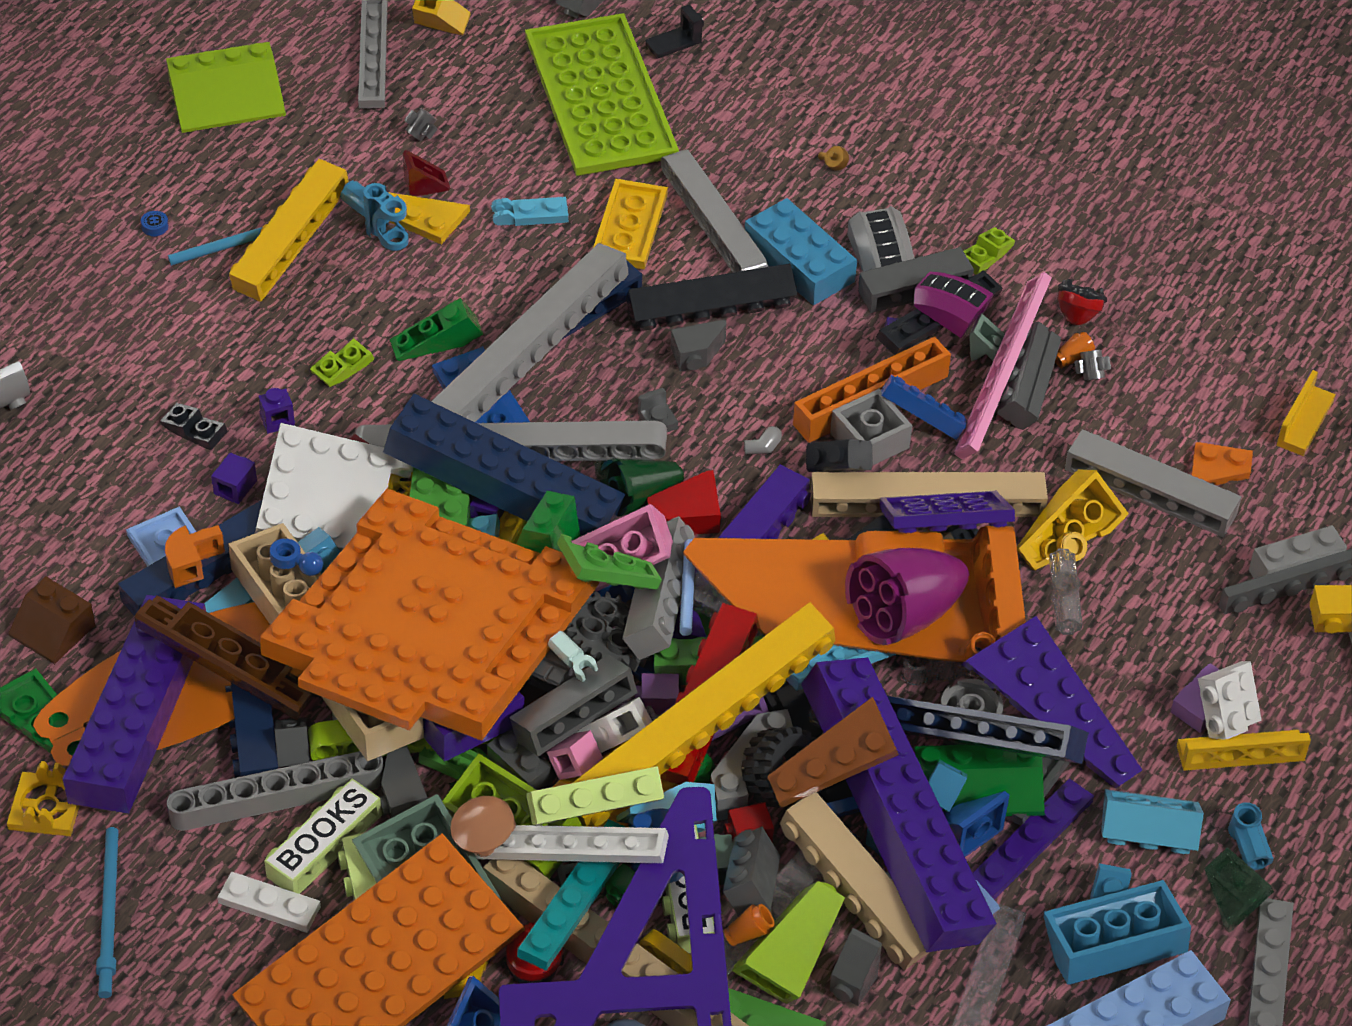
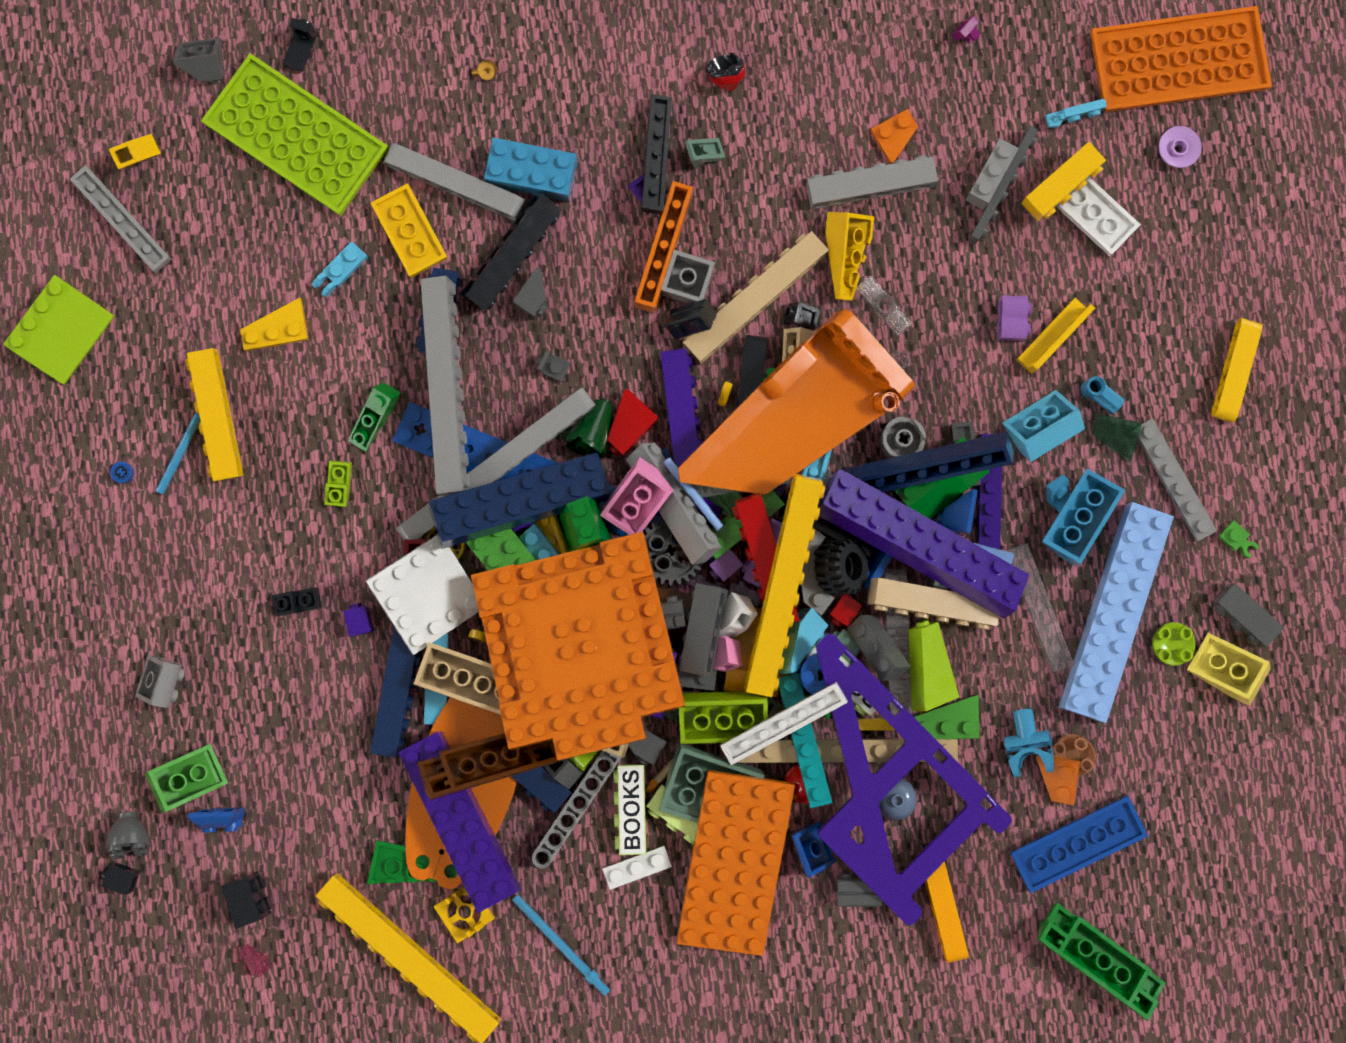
camera: 40 degrees left, 35 degrees up
reddish brown slope [9,576,96,665] -> none
light blue tile [126,506,196,567] -> none
orange brick [165,525,225,588] -> none
dark purple brick [258,388,295,434] -> none
blue plate [270,539,323,576] -> none
dark azure brick [298,527,340,575] -> none
dark azure connector [340,180,409,251] -> none
dark red slope [403,150,451,197] -> none
flat silver gear [405,108,438,141] -> none
nougat dish [450,796,516,857] -> none
yellowish green brick [526,766,664,826] -> none
light aqua bar [548,631,598,682] -> none
bright green wing [557,534,662,590] -> none
orange cone [724,904,774,946] -> none
light grey arm [744,426,782,454] -> none
dark orange wing [767,697,899,808] -> none
dark grey slope [830,928,882,1006] -> none
magenta cylinder [845,548,969,645] -> none
light grey slope [847,206,915,272] -> none
dark grey brick [858,247,974,313] -> none
dark purple plate [880,490,1015,533] -> none
blue piece [881,375,966,440] -> none
magenta slope [914,271,994,338] -> none
dark azure brick [928,759,967,812] -> none
bright pink tile [954,272,1052,459] -> none
dark purple wing [962,616,1142,788] -> none
lime slope [963,227,1015,274] -> none
dark grey brick [998,321,1061,430] -> none
orange cone [1055,332,1095,369] -> none
yellow tile [1056,532,1087,561] -> none
flat silver gear [1075,350,1111,380] -> none
white plate [1198,661,1262,739] -> none
yellow panel [1277,370,1336,456] -> none

